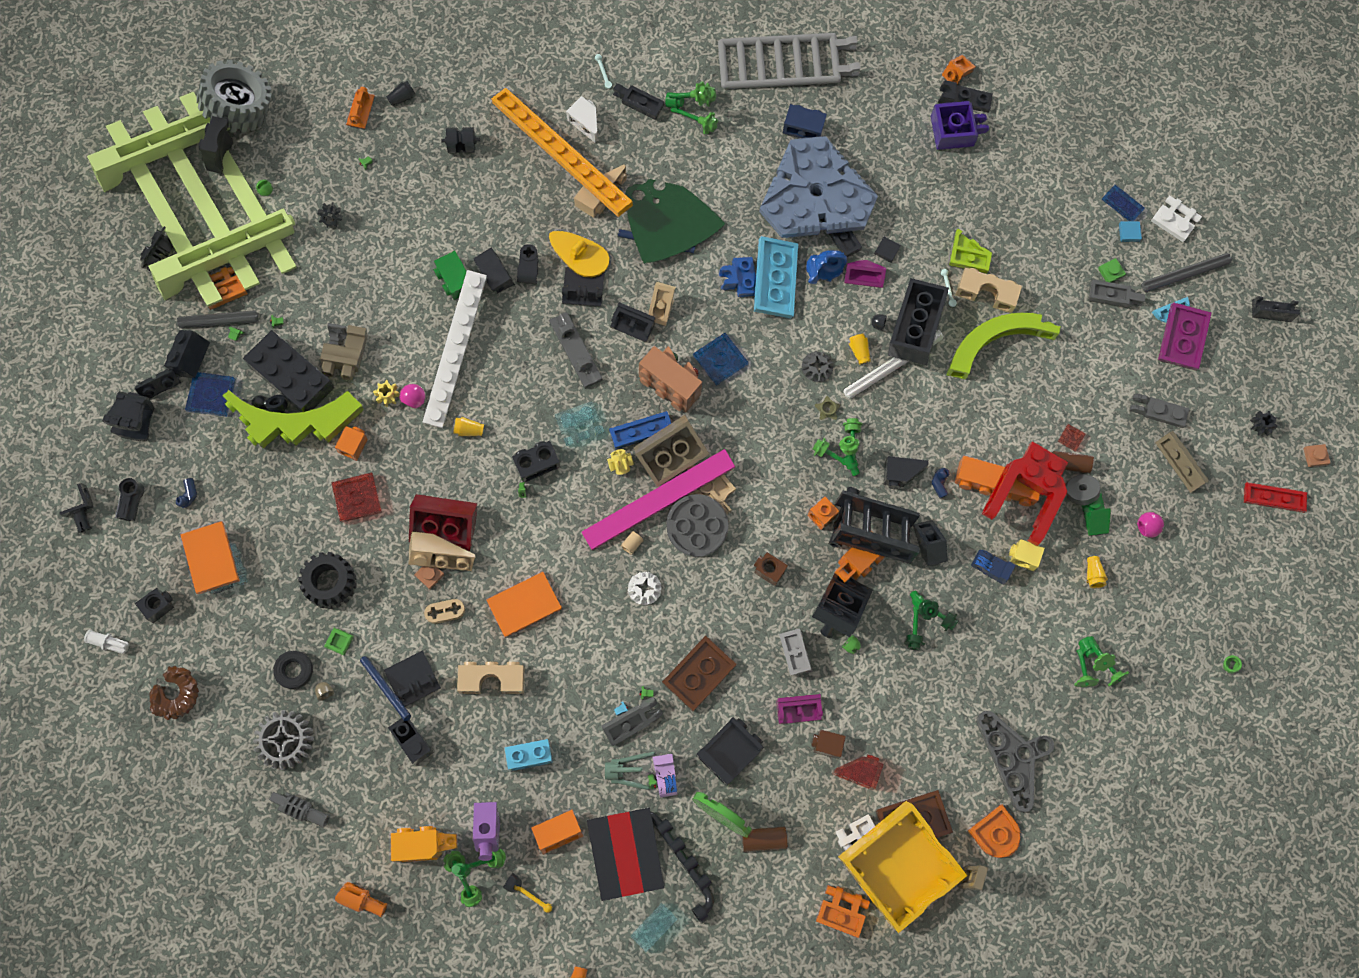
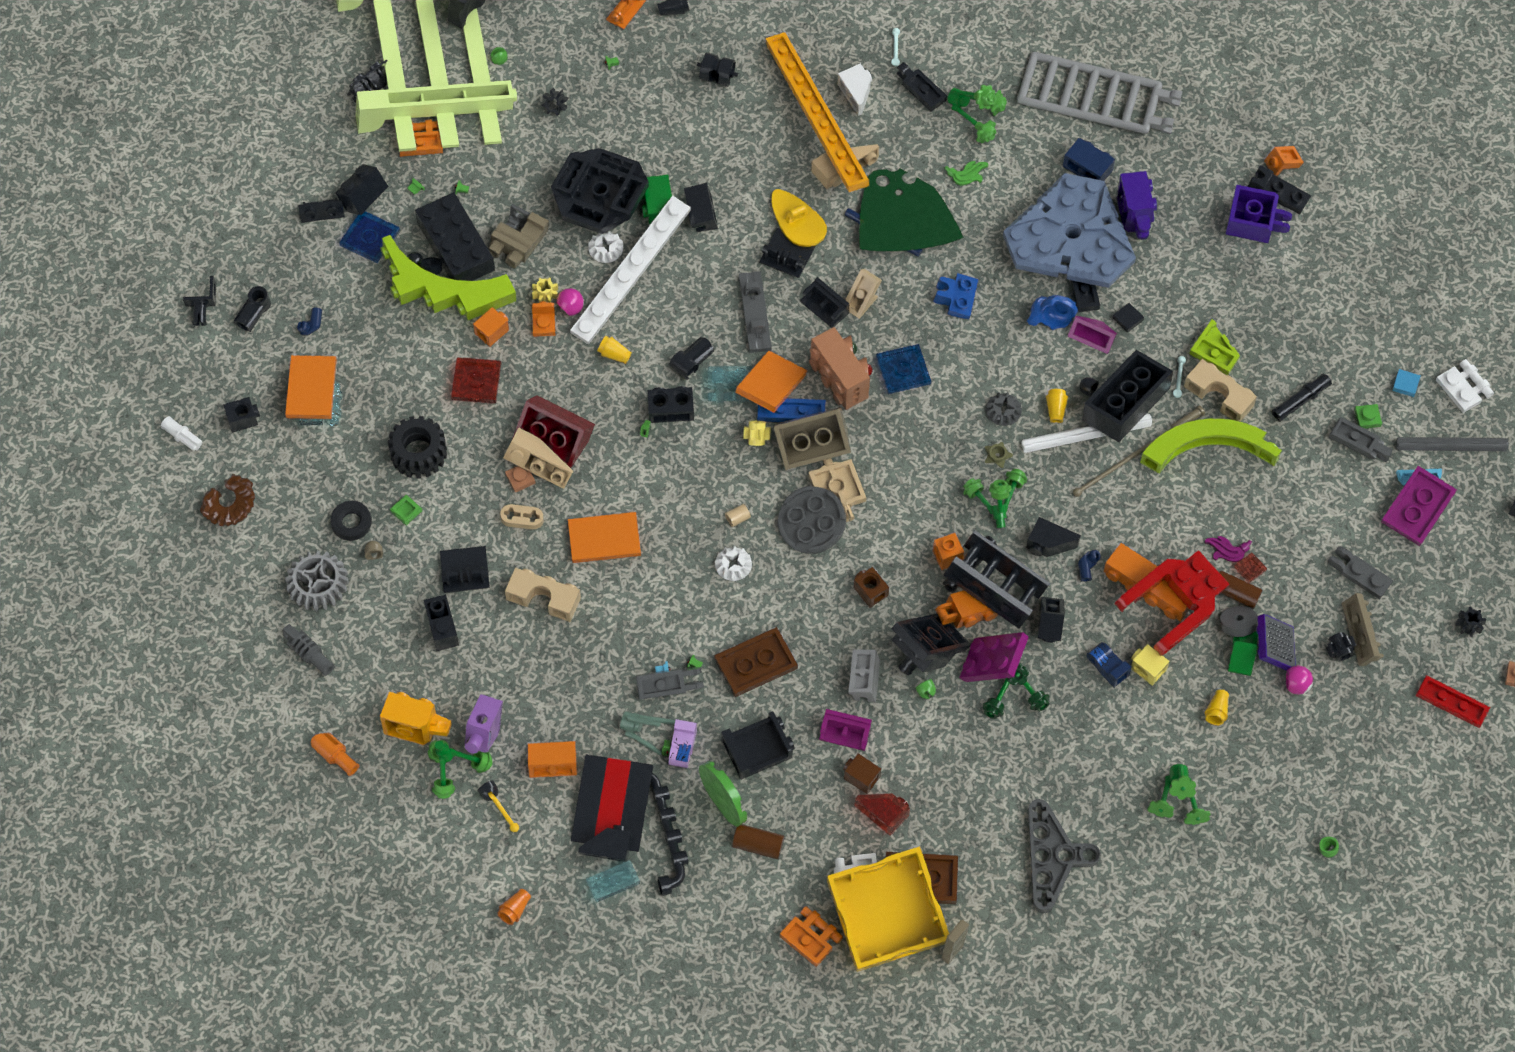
camera: 25 degrees right, 10 degrees down
black piece [102,391,155,441] -> none
dark grey axle [177,310,258,329] -> none
dark blue bar [360,656,411,721] -> none
medium azure brick [504,739,553,771] -> none
black piece [517,244,538,284] -> none
dark pink tile [582,449,735,550] -> none
medium azure plate [754,236,798,319] -> none
orange tile [967,804,1020,858] -> none
clear blue tile [1102,185,1145,221] -> none
none -> orange bracket [532,301,556,337]
none -> black piece [551,148,649,234]
none -> black slope [578,825,632,862]
none -> white gear [588,230,623,263]
none -> black piece [669,337,714,380]
none -> orange tile [735,351,807,412]
none -> bright green piece [944,161,989,186]
none -> magenta plate [959,632,1029,682]
none -> dark tan piece [1073,405,1205,497]
none -> dark purple hinge [1116,171,1157,240]
none -> magenta piece [1204,536,1252,562]
none -> tile [1257,614,1296,671]
none -> black pin [1271,373,1332,422]
none -> black gear [1326,632,1357,661]

